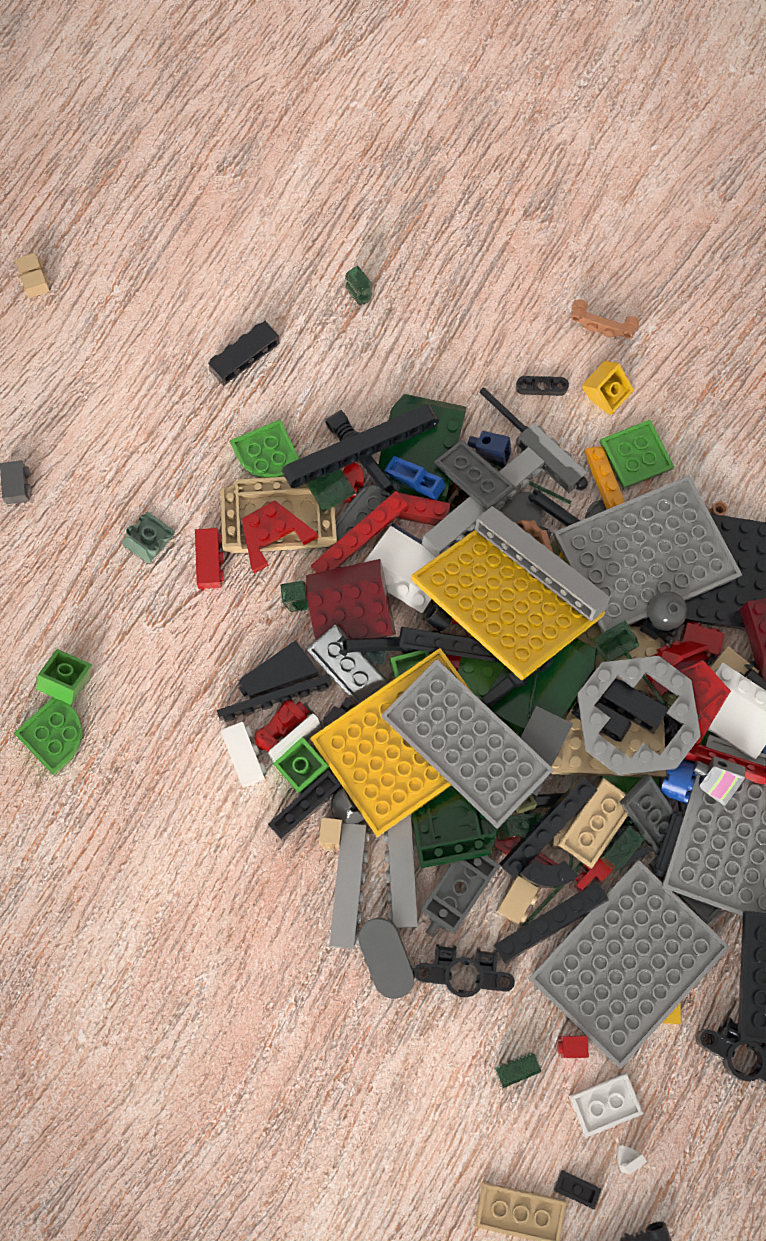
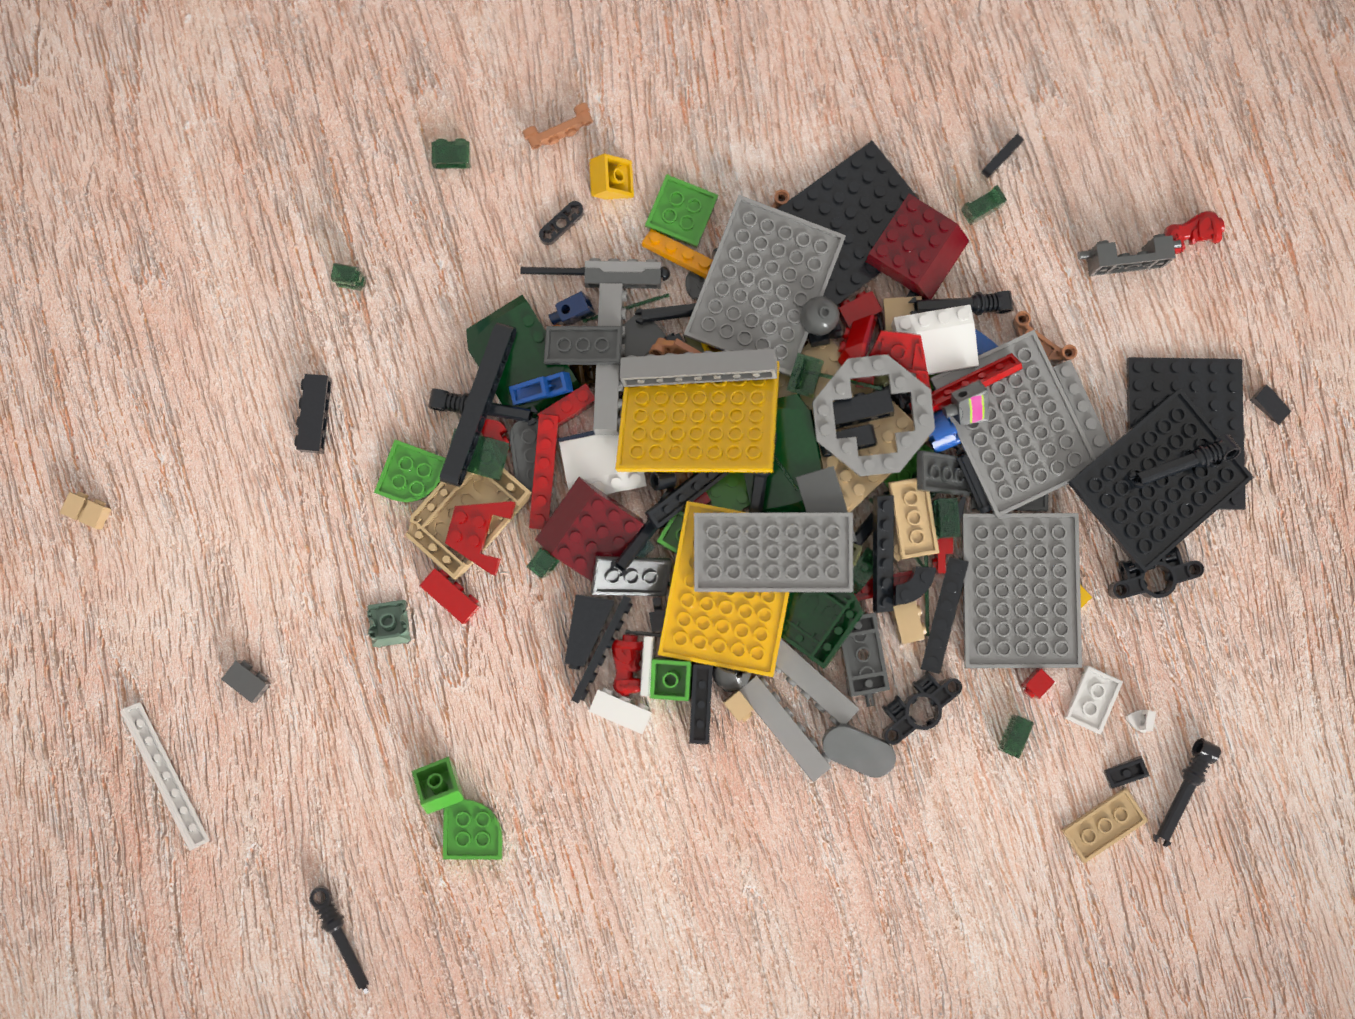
camera: 45 degrees left, 10 degrees up
none -> clear green brick [431,138,471,169]

